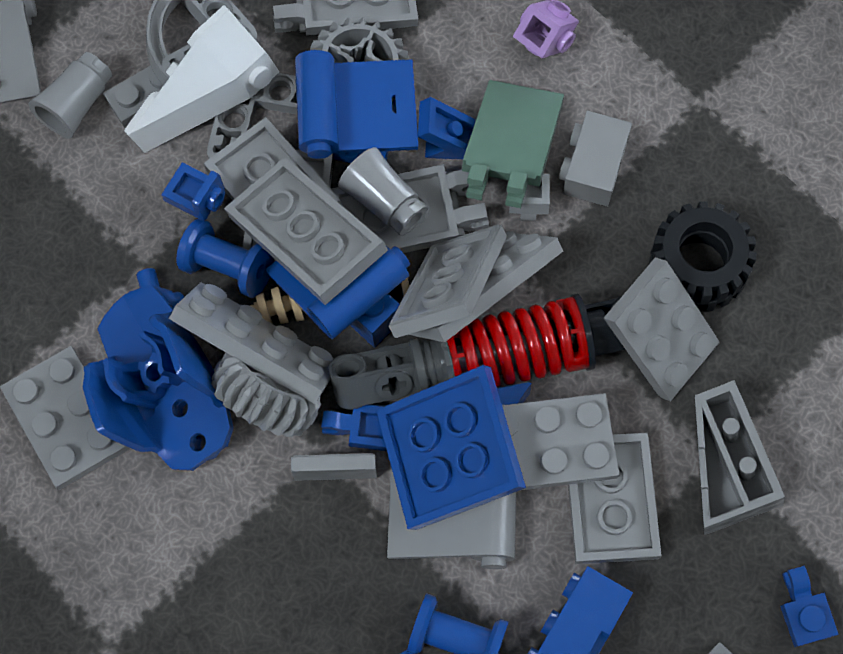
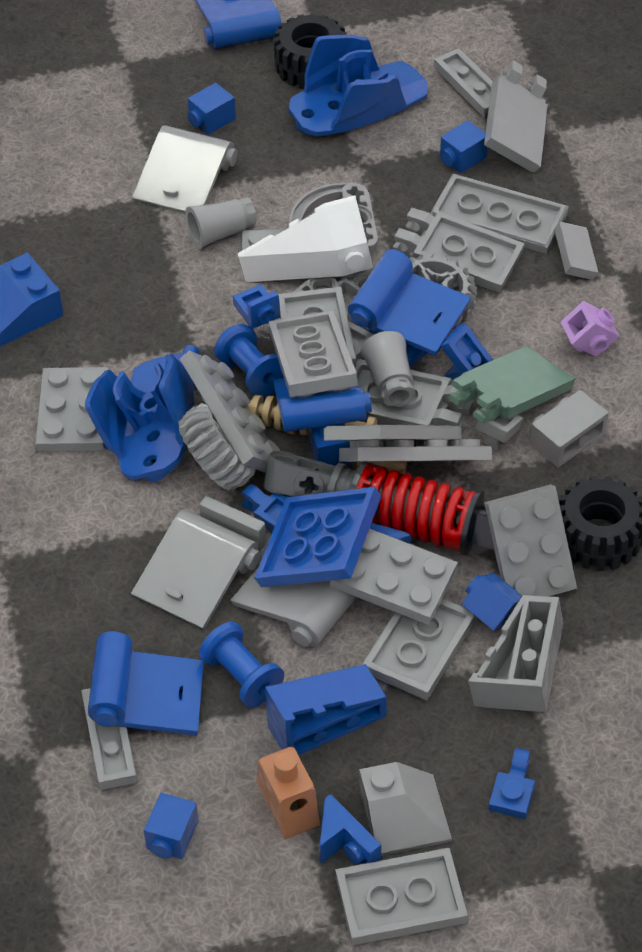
camera: 30 degrees right, 20 degrees down
none -> light grey door [131,509,261,630]
none -> blue brick [462,573,522,631]

